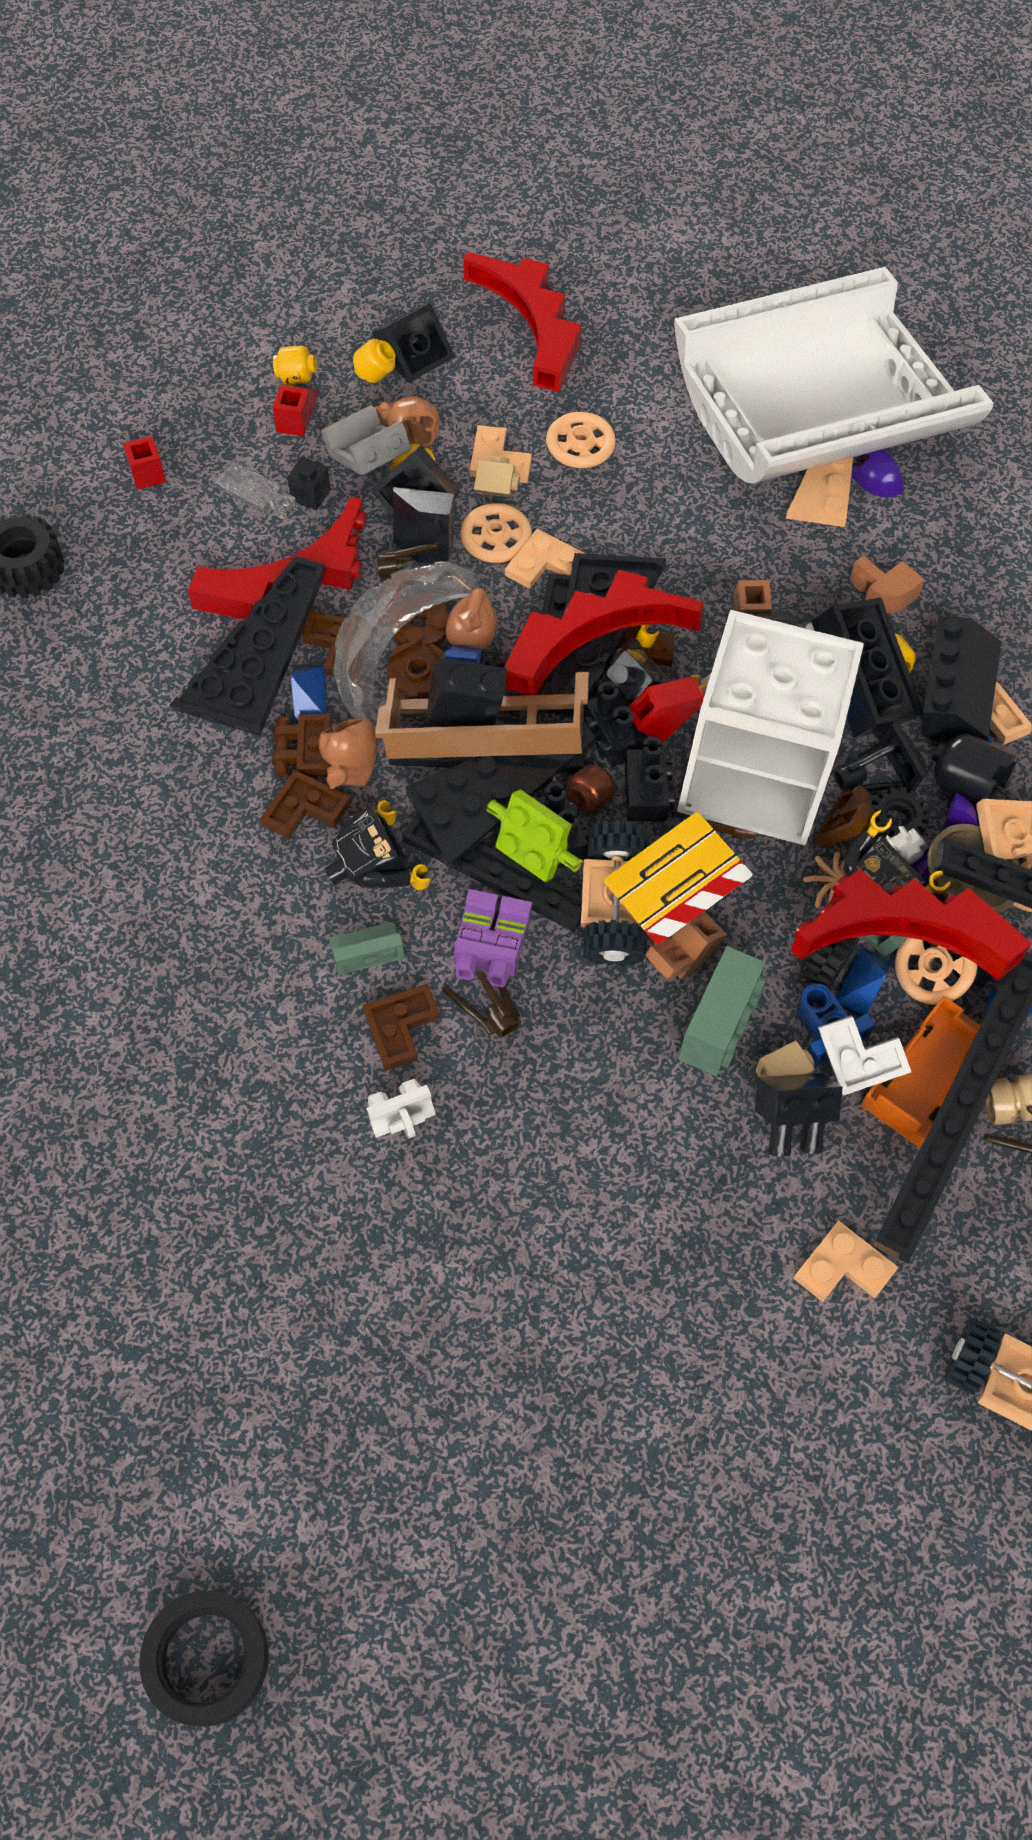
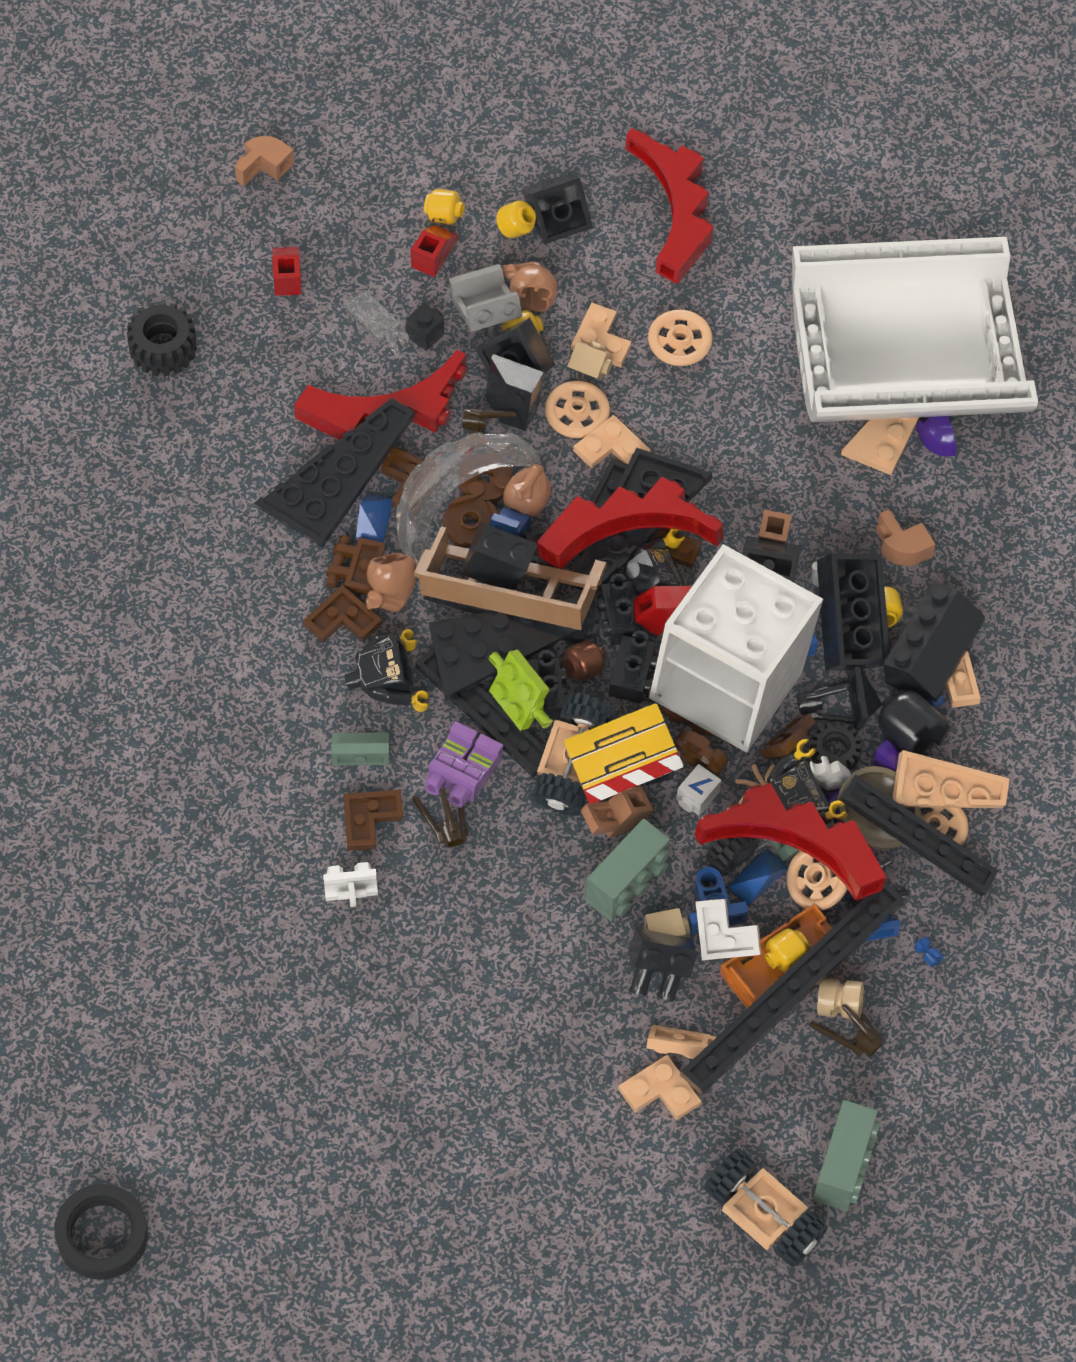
camera: 15 degrees right, 0 degrees up
none -> nougat brick [235,136,295,186]
none -> light nougat hinge [646,1025,716,1059]
none -> reddish brown plate [673,730,728,777]
none -> white brick [676,764,721,816]
none -> yellow head [765,928,810,972]

